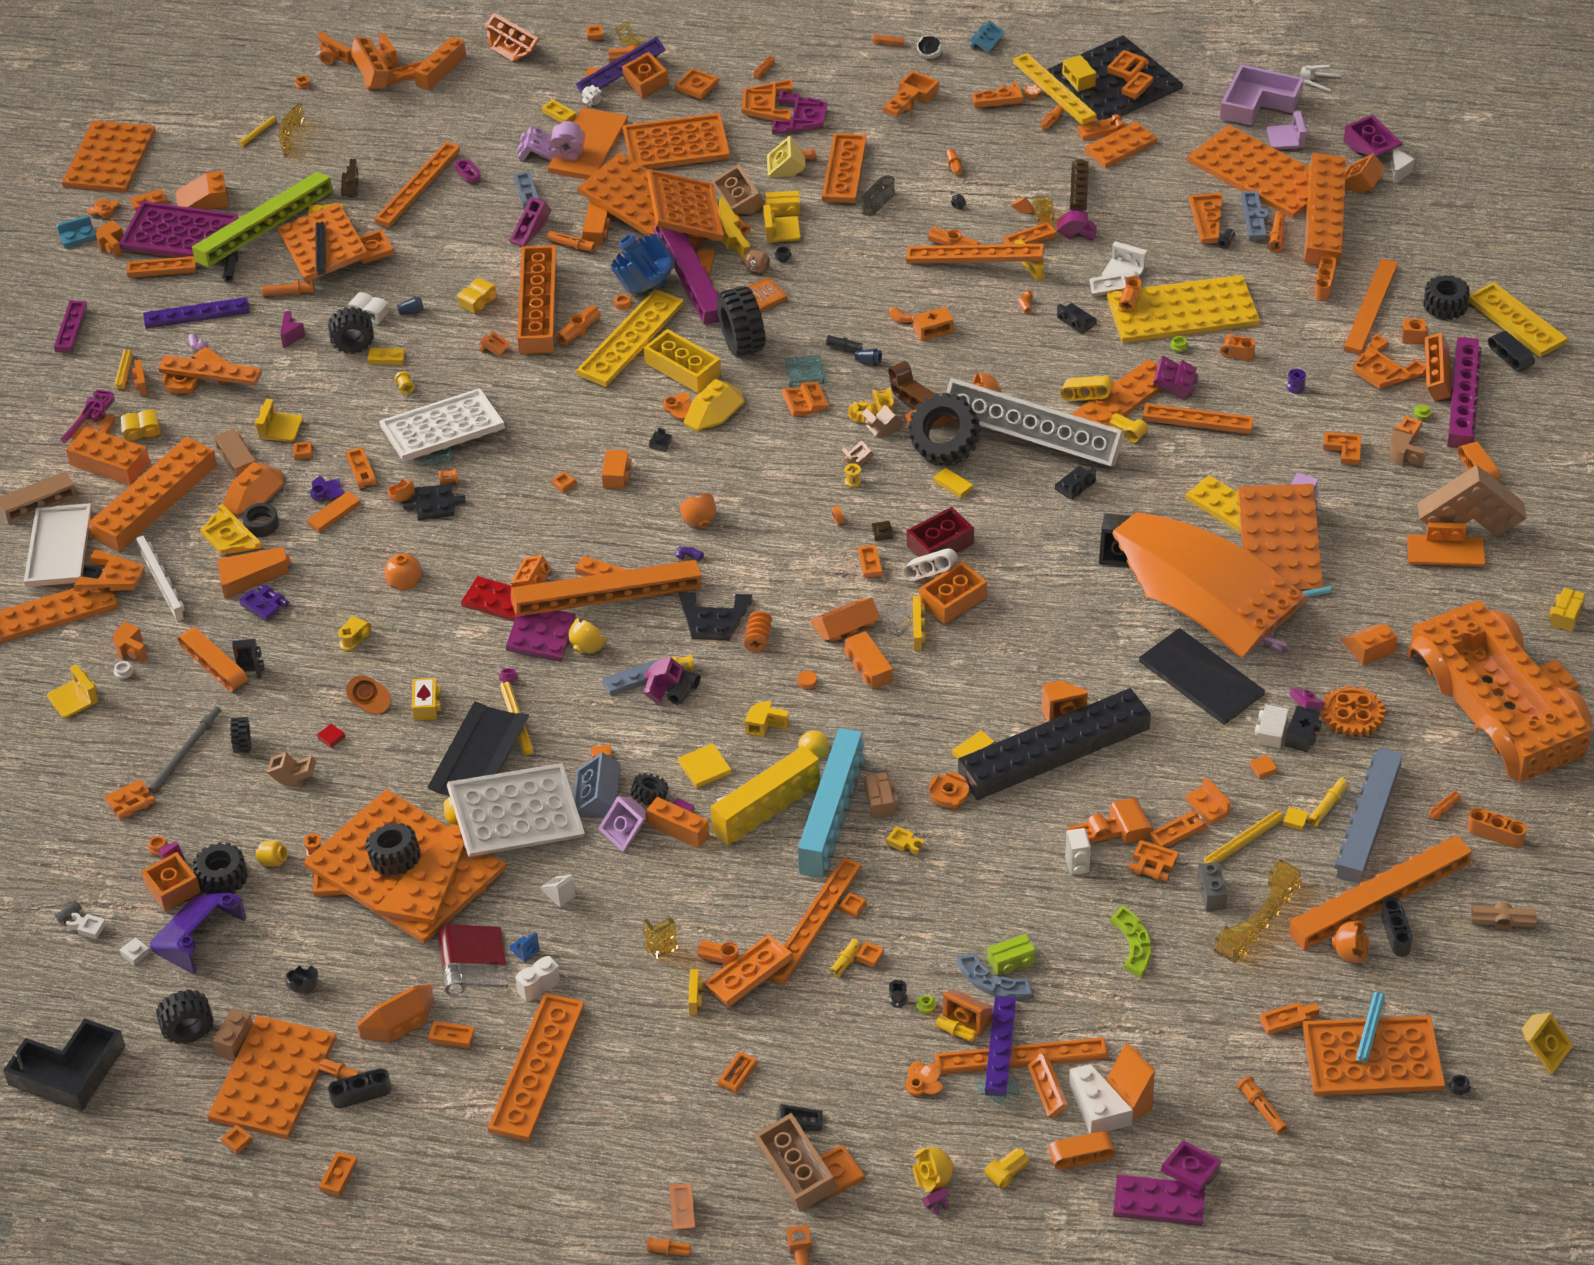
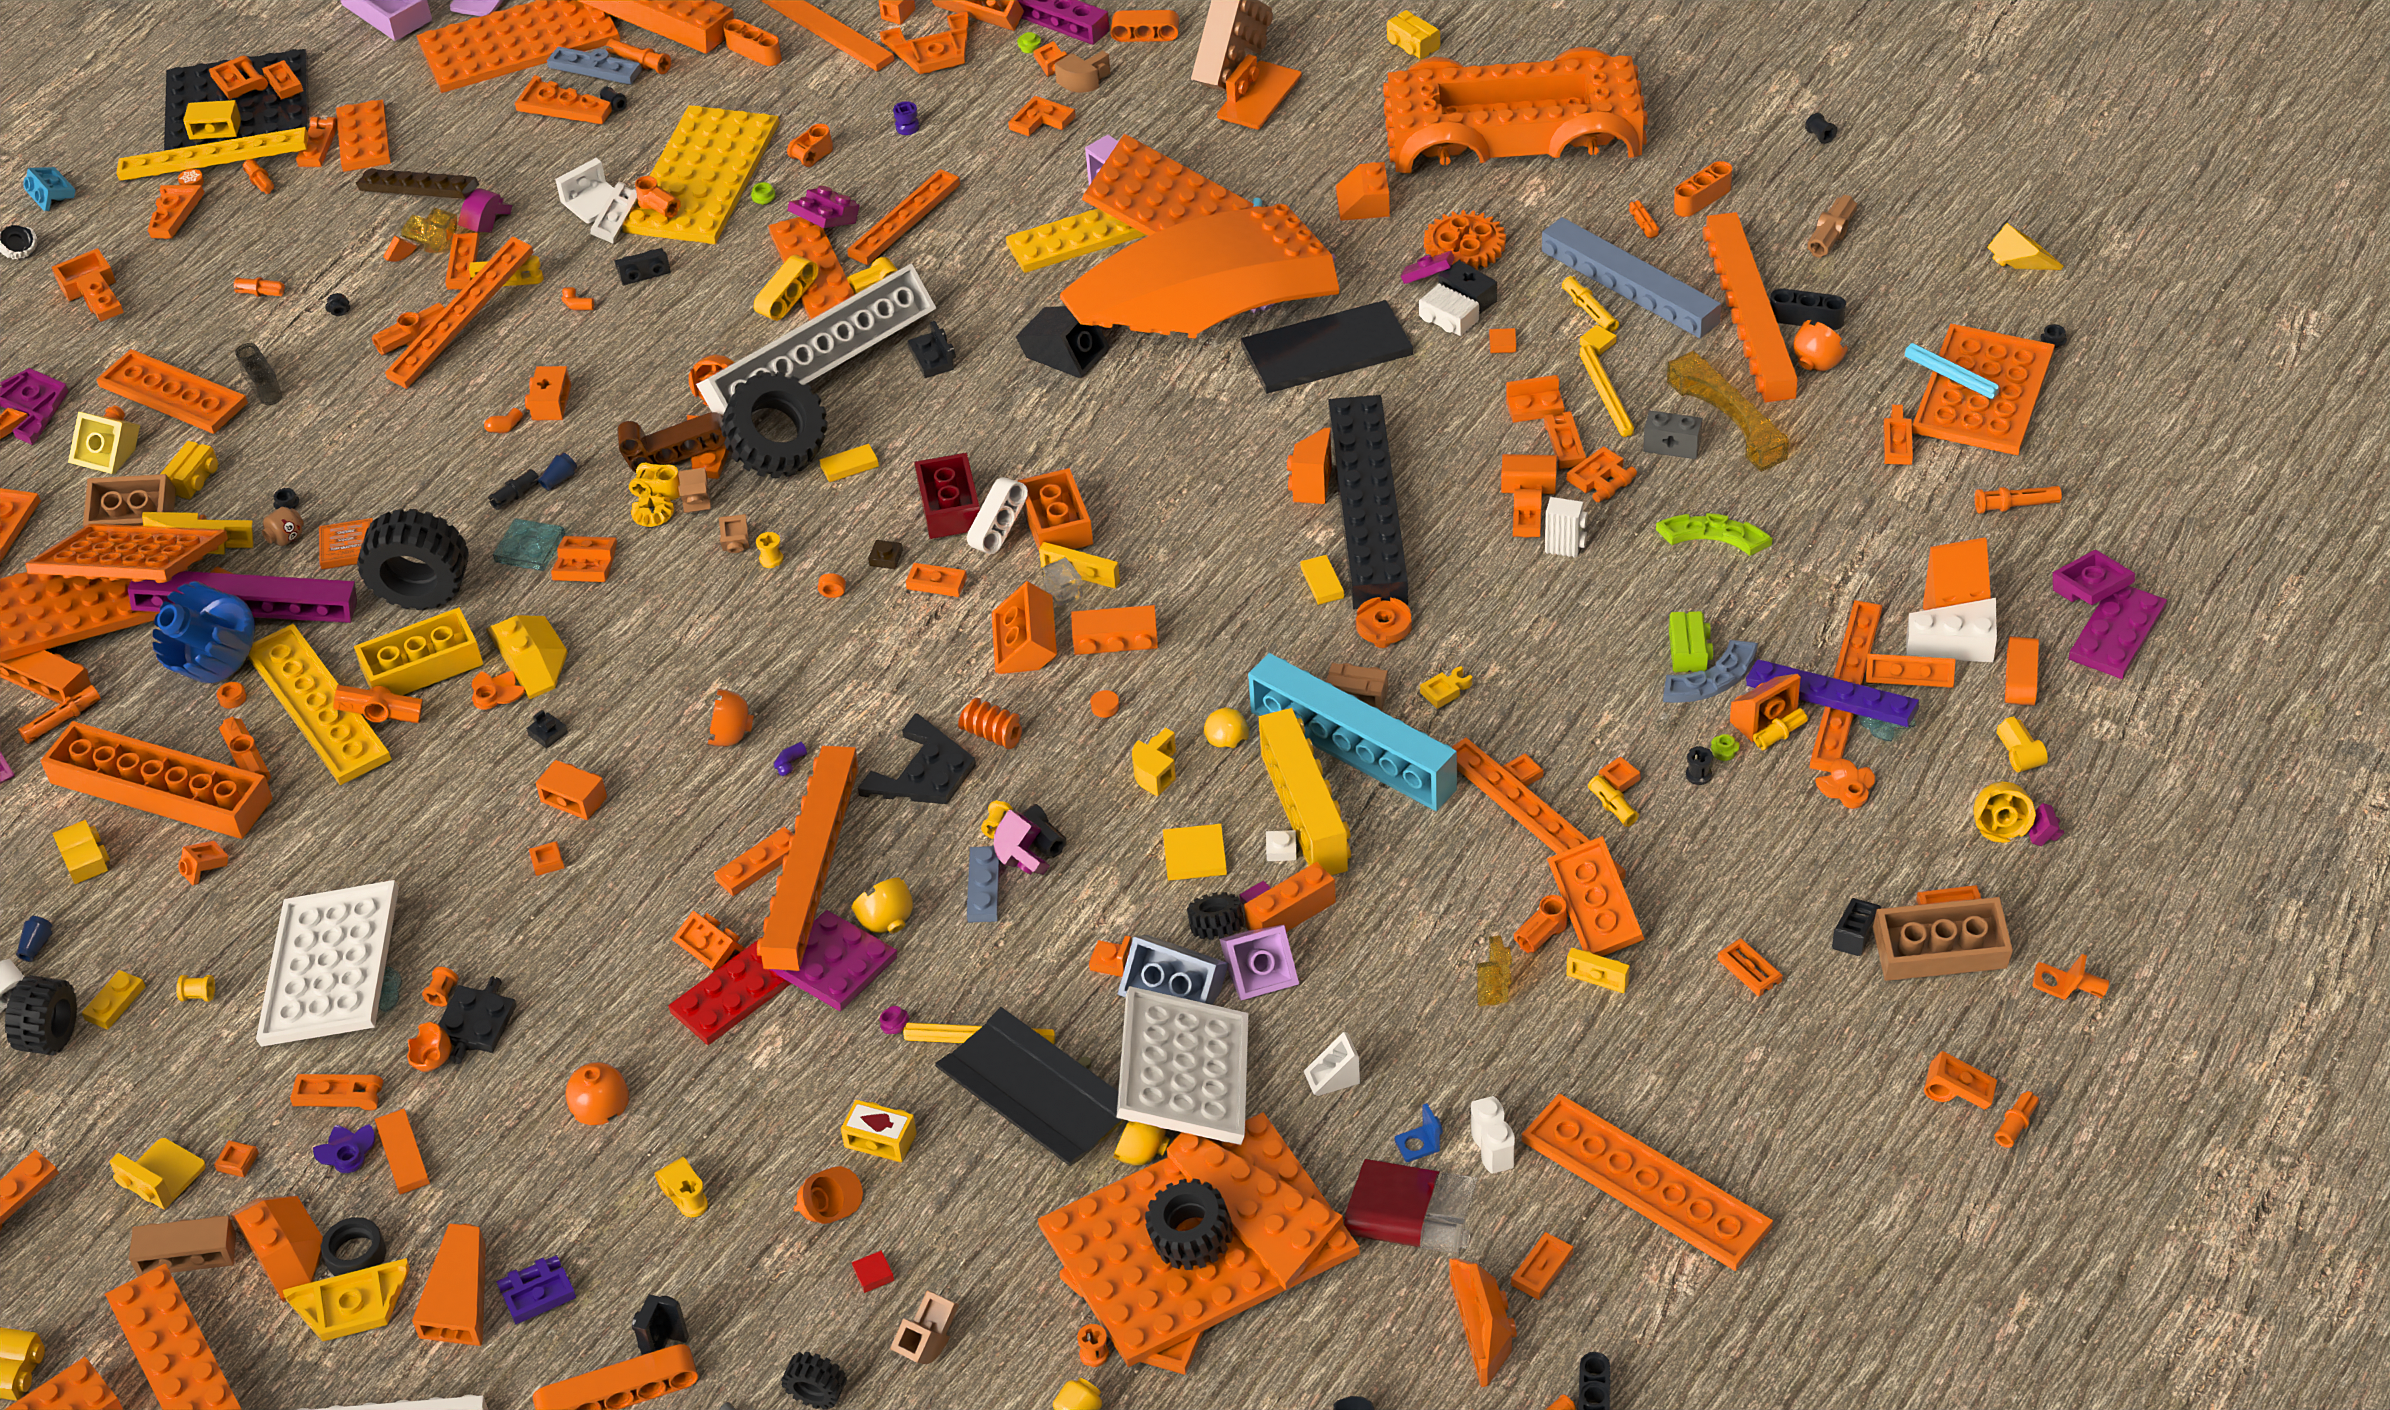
camera: 65 degrees left, 0 degrees up
yellow bracket [763,205,800,243] -> none
none -> orange piece [333,685,423,724]

